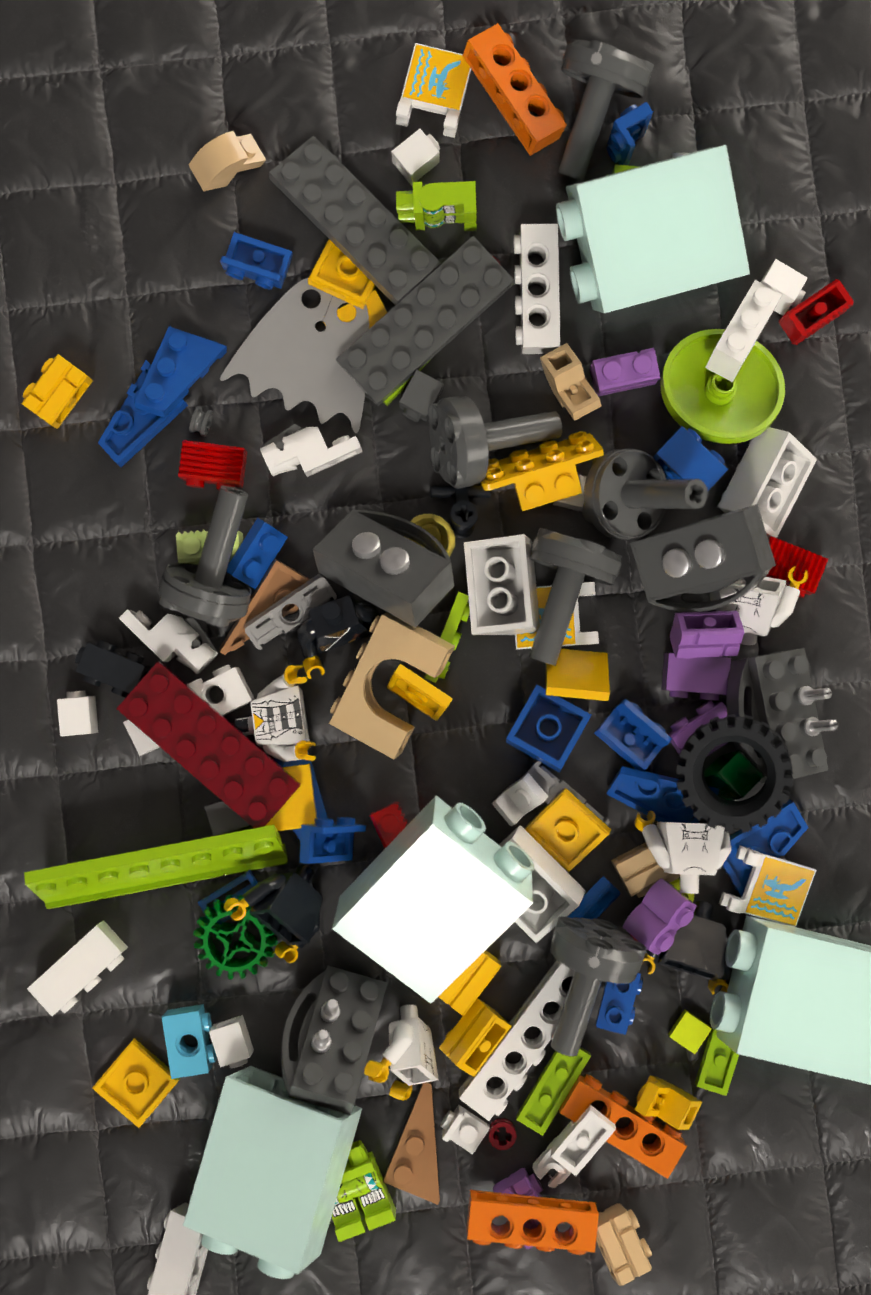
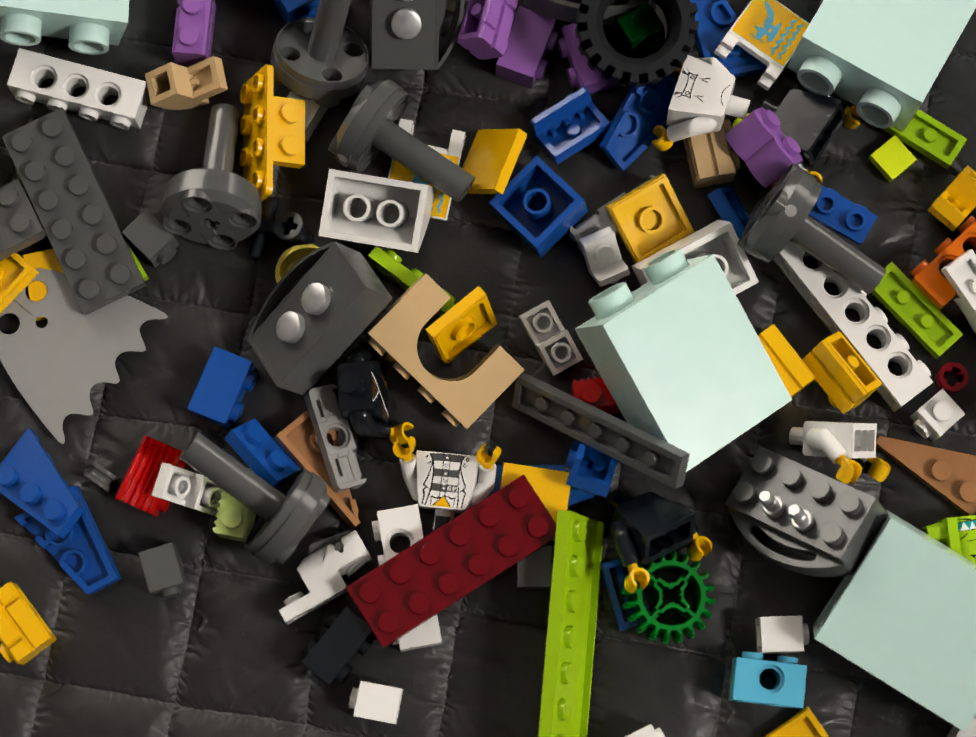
camera: 75 degrees left, 10 degrees down
white plate [260,424,362,477] -> none
none -> dark grey brick [138,542,188,599]
none -> white slope [151,462,224,516]
none -> blue brick [187,346,258,430]
none -> dark grey plate [512,373,690,489]
none -> white slope [518,300,583,376]

